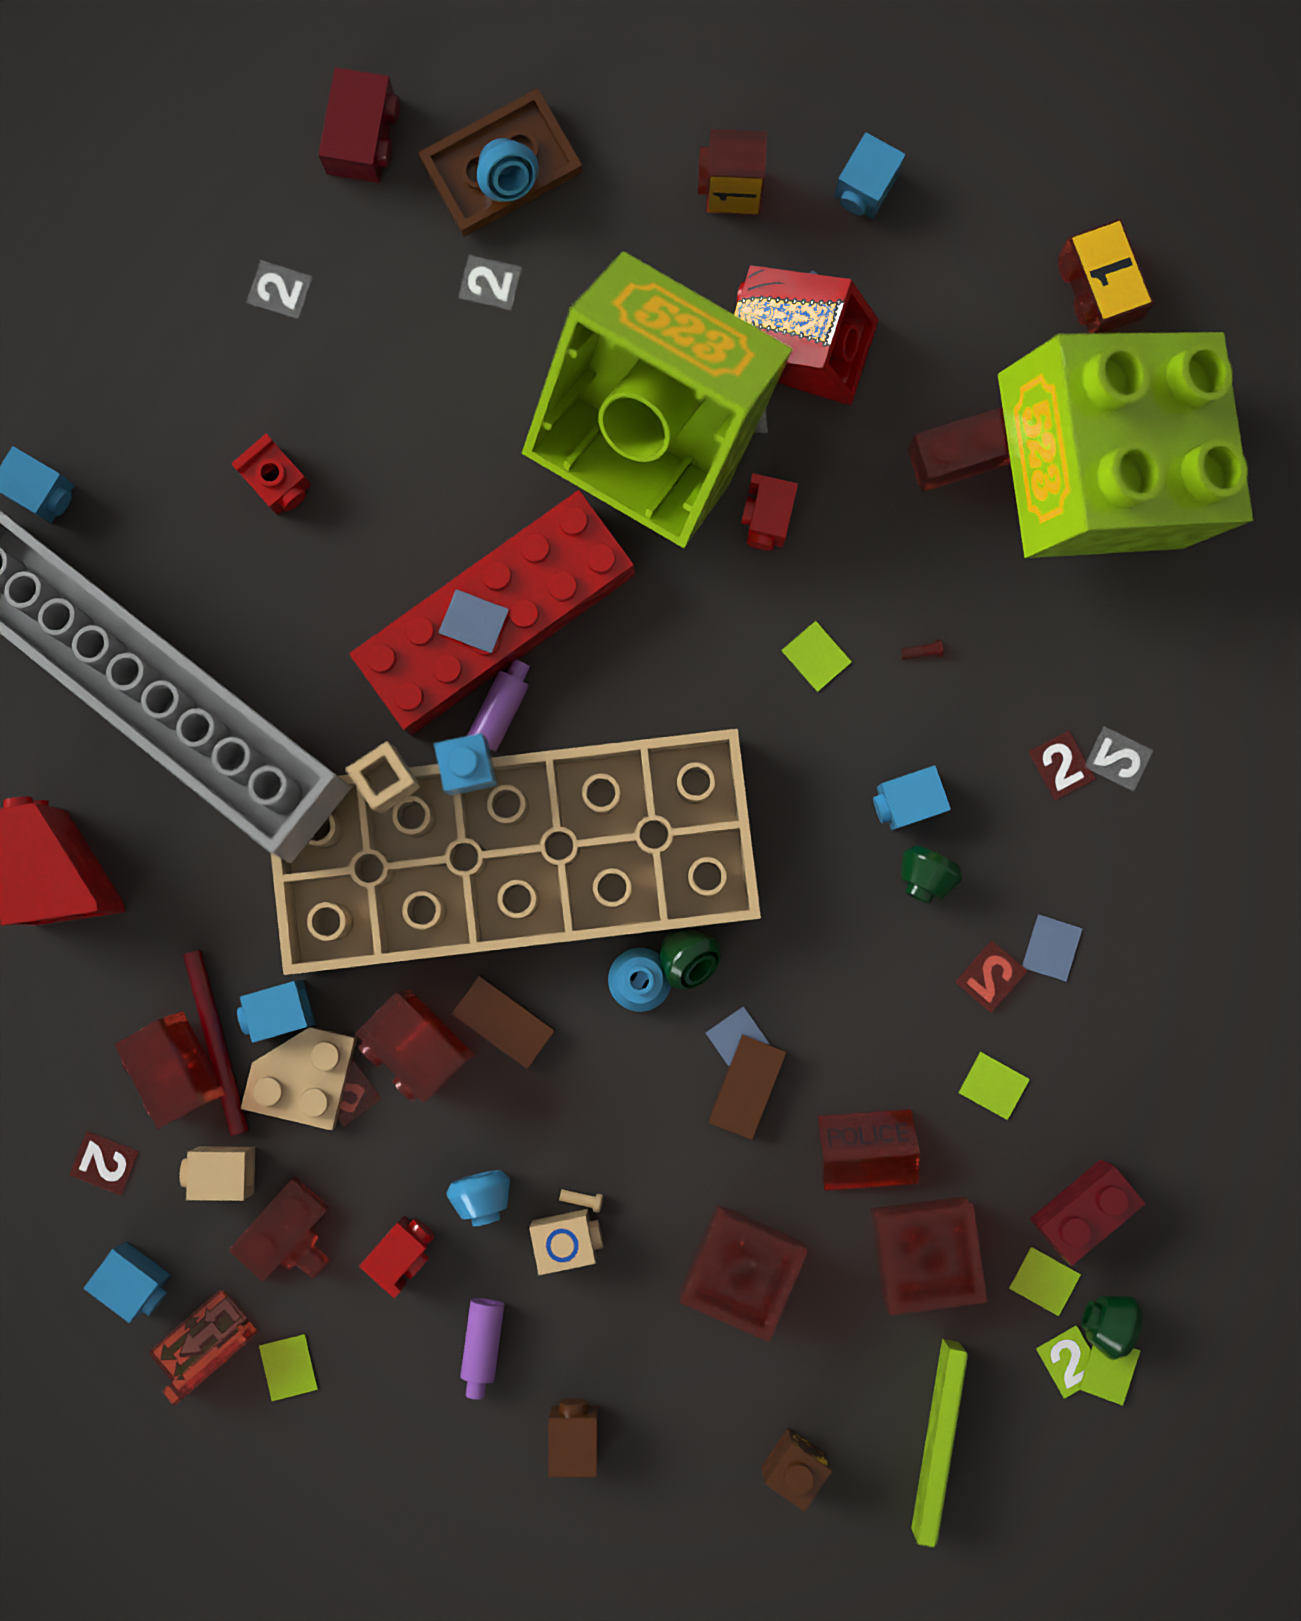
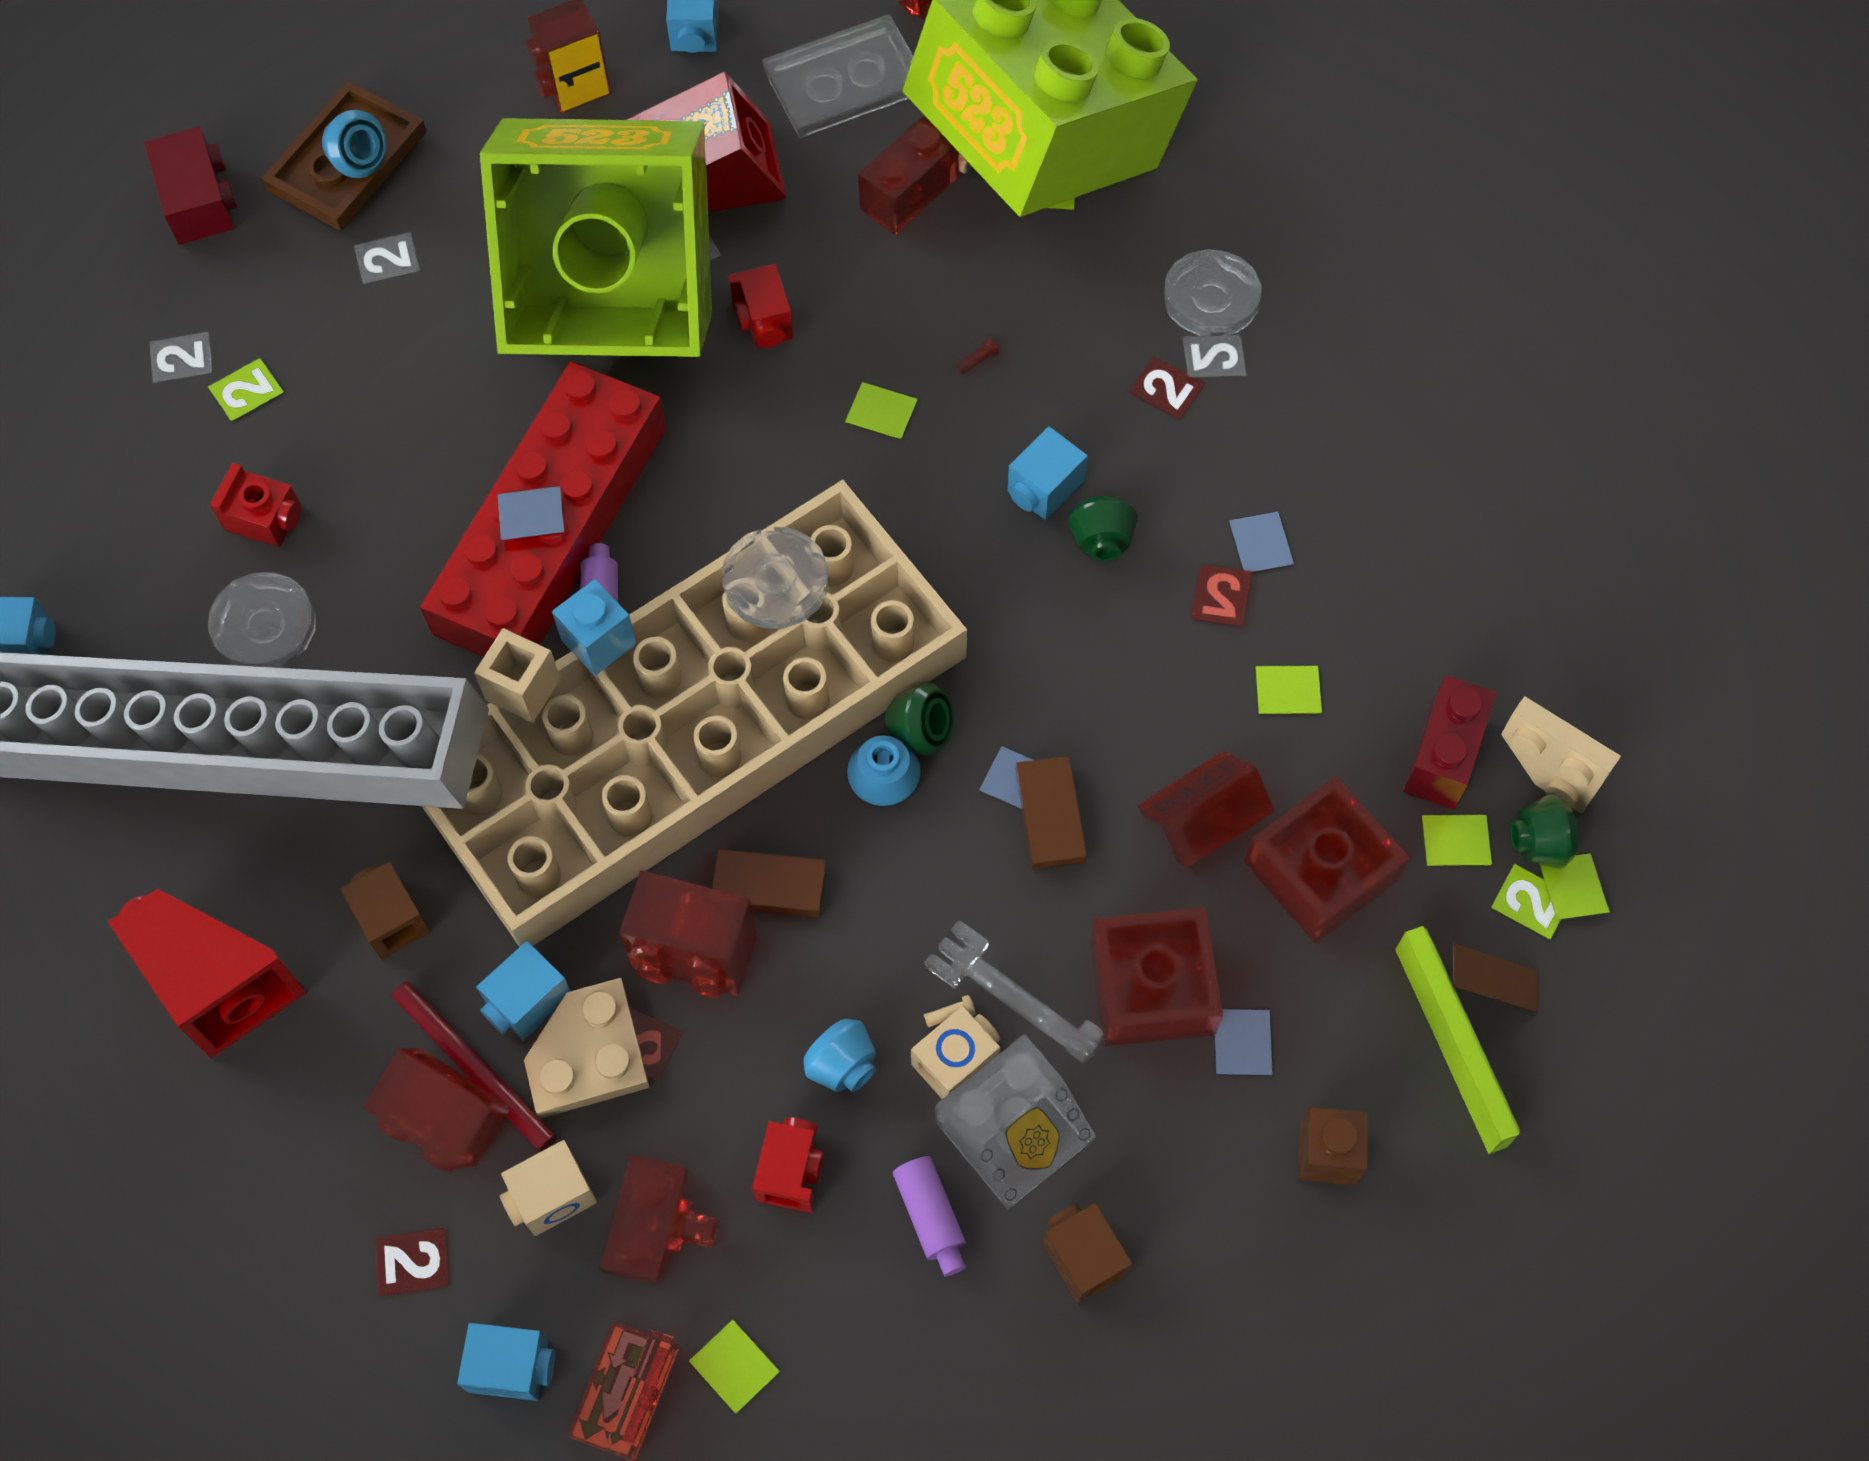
camera: 35 degrees left, 20 degrees down
none -> lime sticker [208,358,284,422]
none -> clear tile [208,572,316,668]
none -> reddish brown brick [340,861,431,960]
none -> clear tile [722,527,828,629]
none -> clear tile [762,14,913,138]
none -> clear hinge [924,921,1104,1063]
none -> clear slope [935,1034,1096,1210]
none -> clear tile [1164,249,1262,337]
none -> sand blue sticker [1214,1009,1273,1075]
none -> reddish brown sticker [1452,943,1538,1012]
none -> tan plate [1501,696,1621,814]

